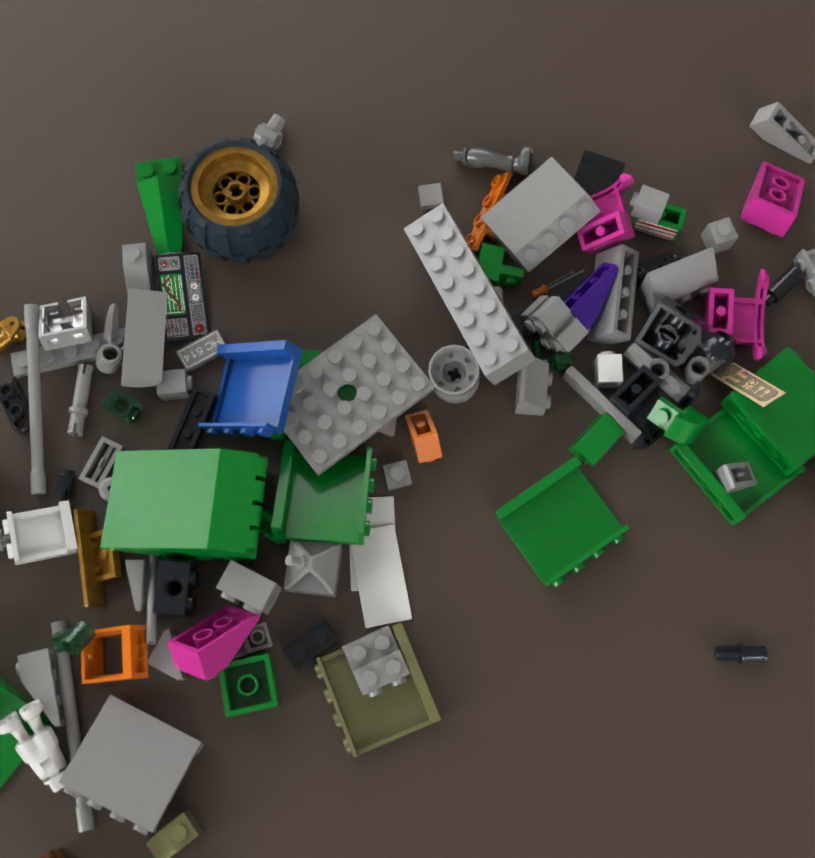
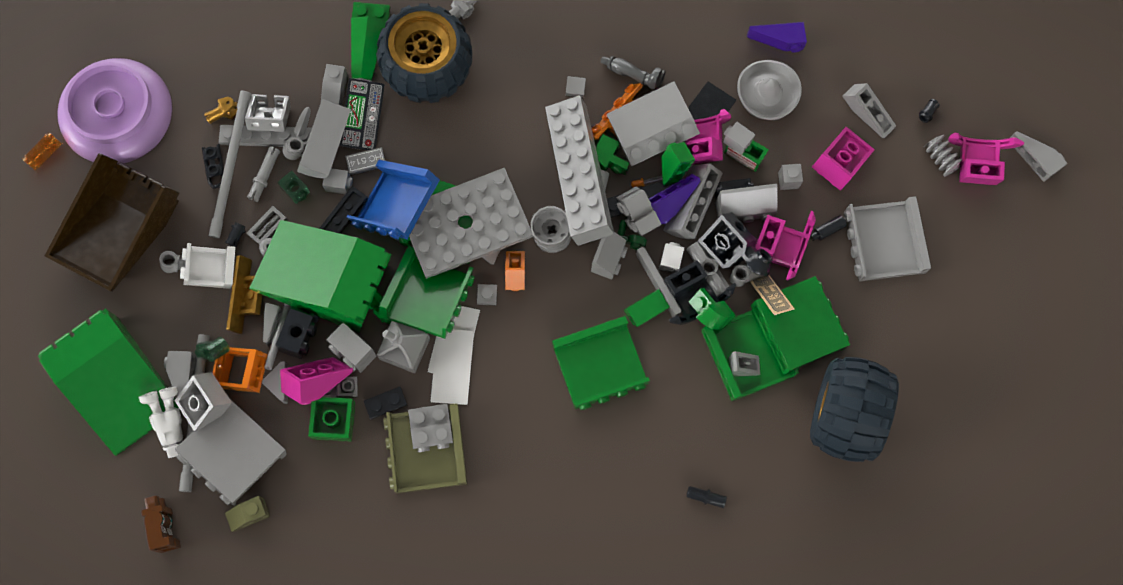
camera: 10 degrees right, 0 degrees up
none -> light grey slope [174,372,232,431]
none -> green slope [662,142,695,186]
none -> light grey hat [737,60,802,121]
none -> dark purple slope [747,22,807,52]

